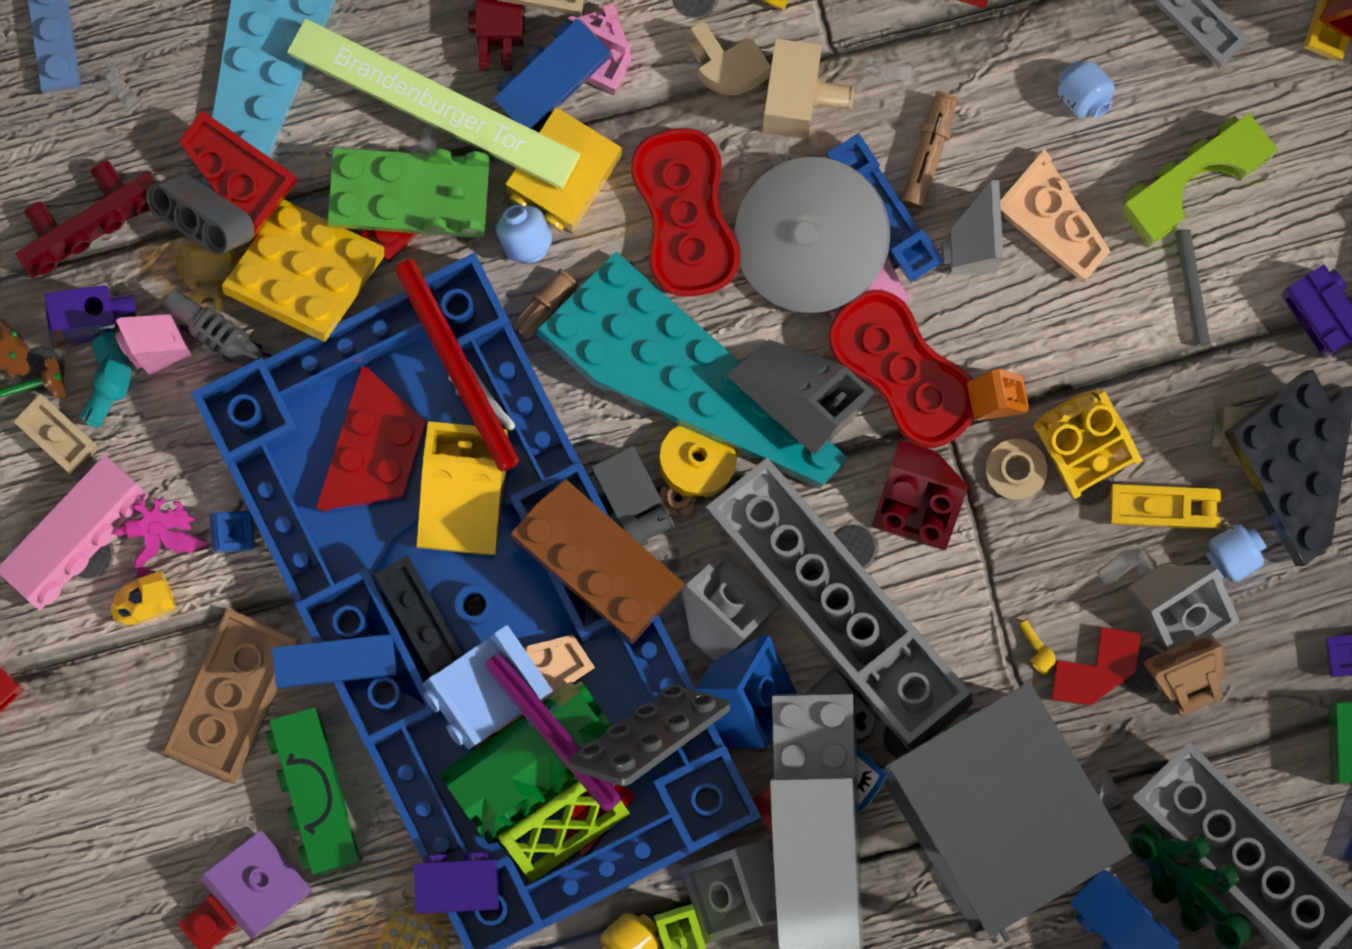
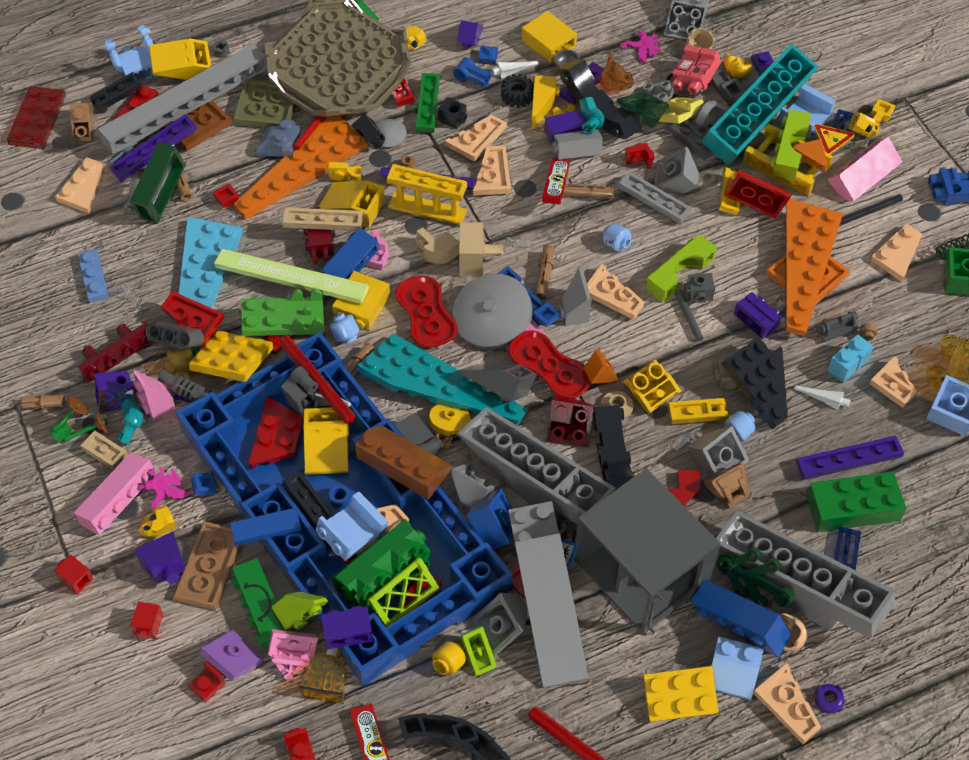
camera: 10 degrees left, 25 degrees down
magenta axle [484,653,621,812] -> none
dark grey bracket [568,685,730,787] -> none
none -> red brick [130,601,163,640]
none -> dark purple torso [134,531,185,583]
none -> bright pink slope [268,629,318,682]
none -> lime slope [272,592,328,630]
none -> dark grey hinge [281,366,320,419]
none -> black brick [593,403,635,490]
none -> dark grey brick [684,273,715,303]

